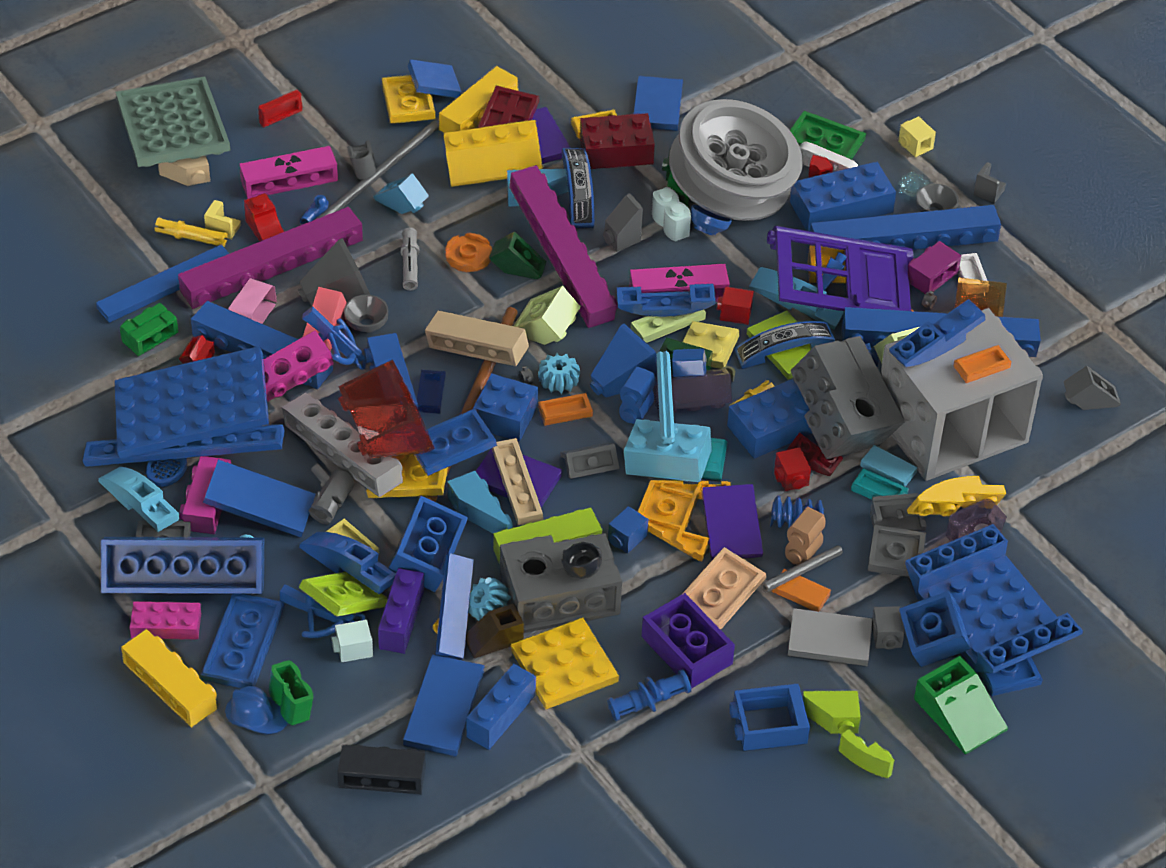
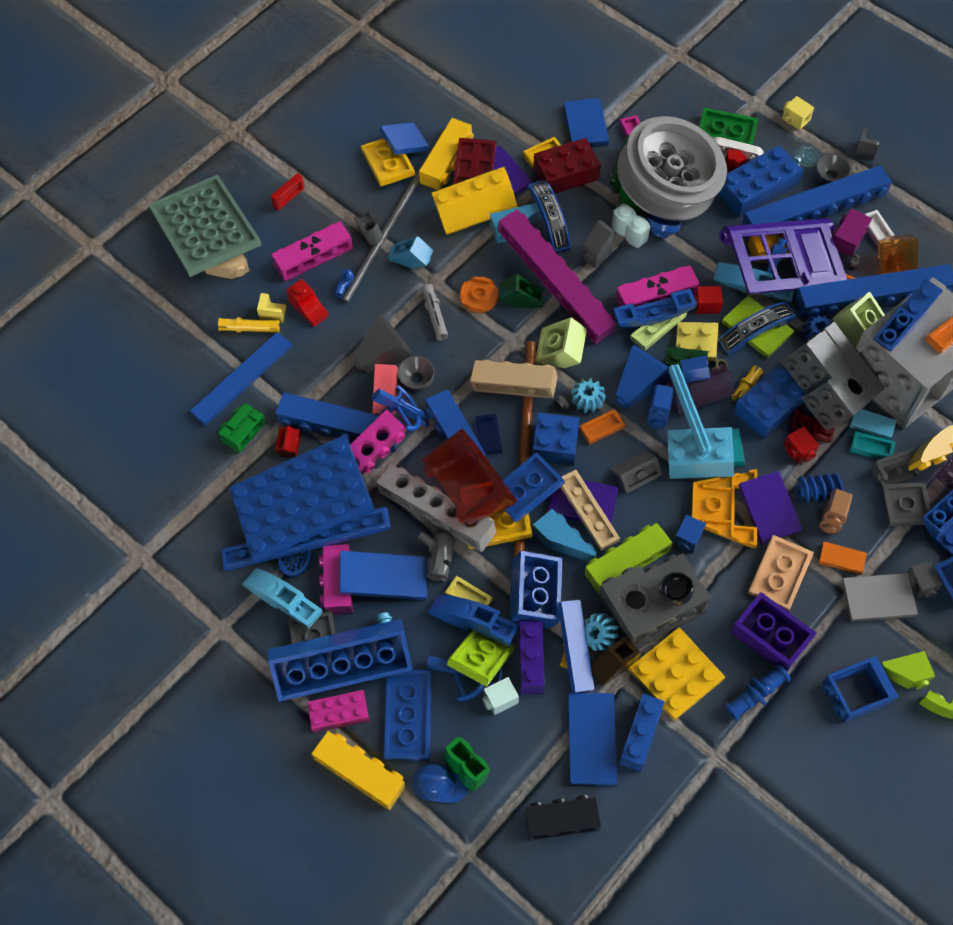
camera: 10 degrees left, 15 degrees up
magenta brick [178,206,363,309] -> none
bright pink piece [228,278,277,324] -> none
dark grey piece [761,545,843,593] -> none

